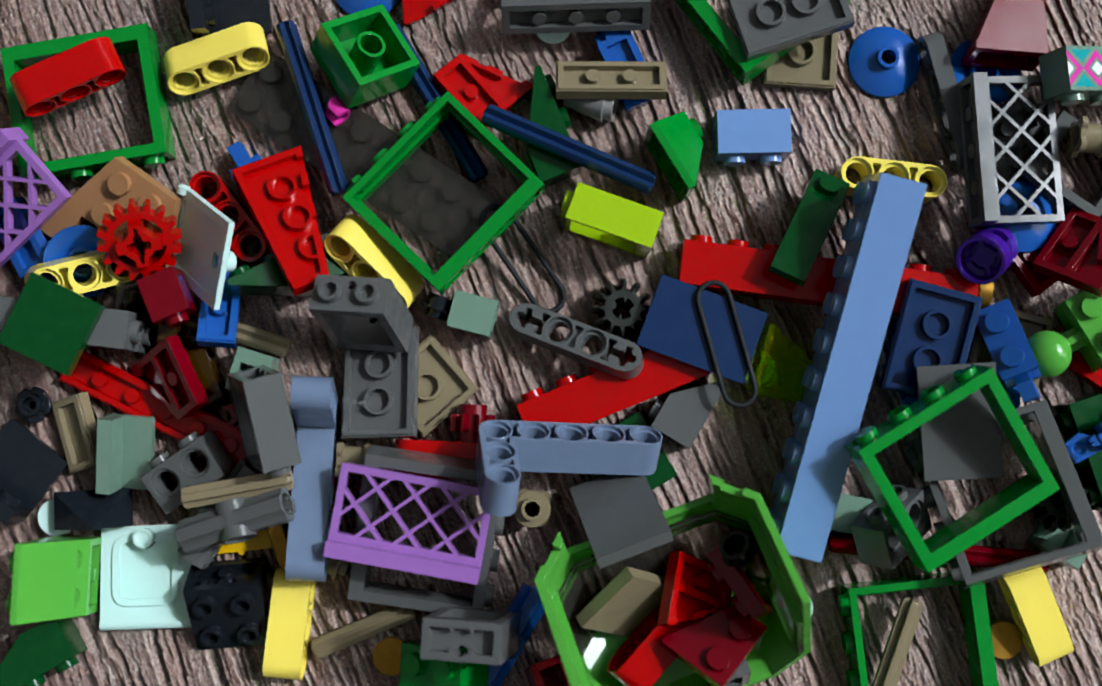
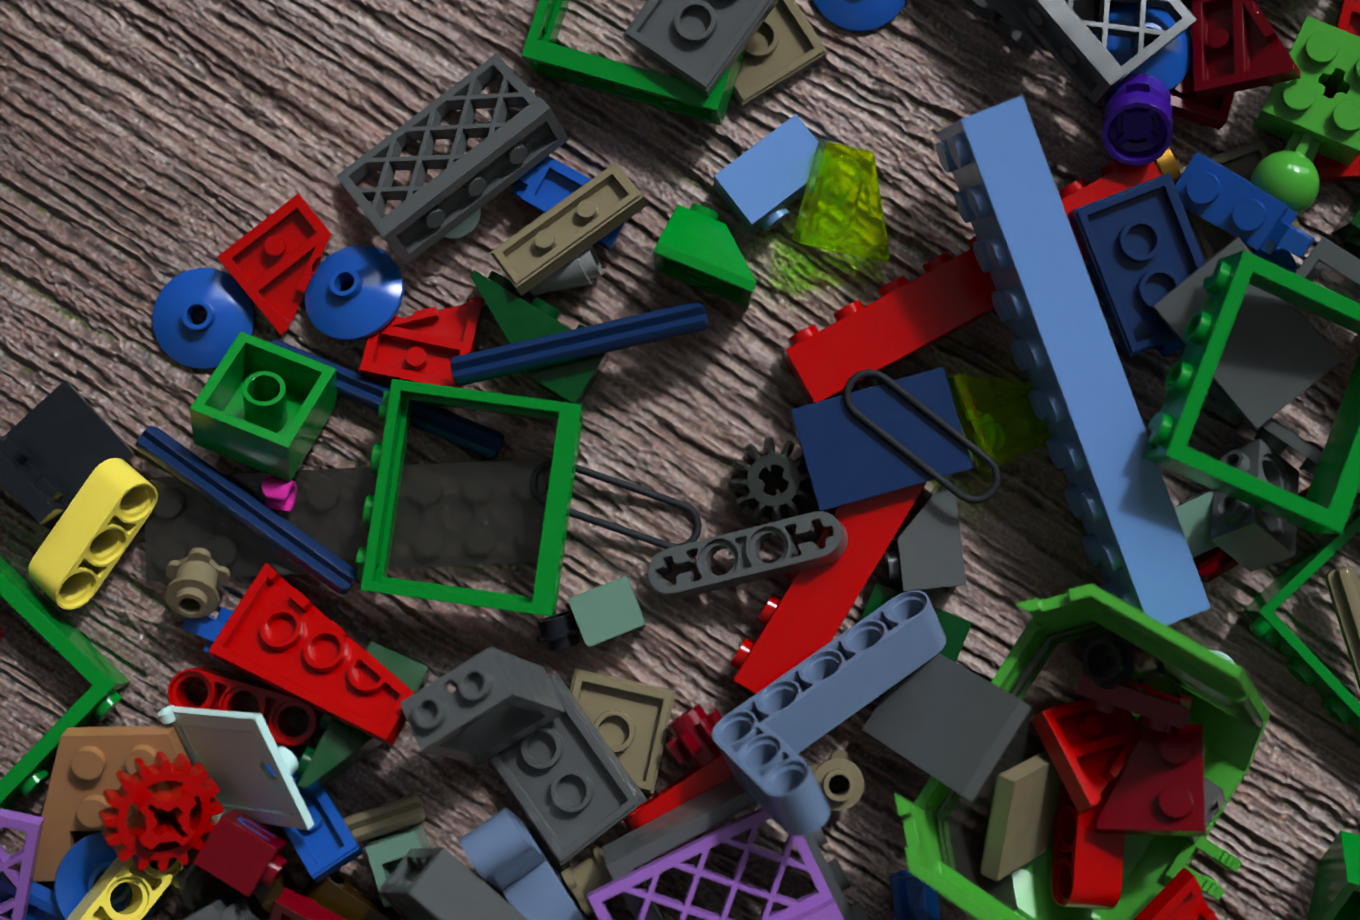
camera: 35 degrees left, 0 degrees up
light yellow beam [324,214,424,308] -> none
lime window [560,182,664,258] -> none
dark green slope [768,169,850,286] -> none
light yellow beam [834,156,948,204] -> none
none -> dark tan brick [165,547,231,618]
none -> blue dish [305,246,404,342]
none -> clear neon green wing [792,138,890,263]

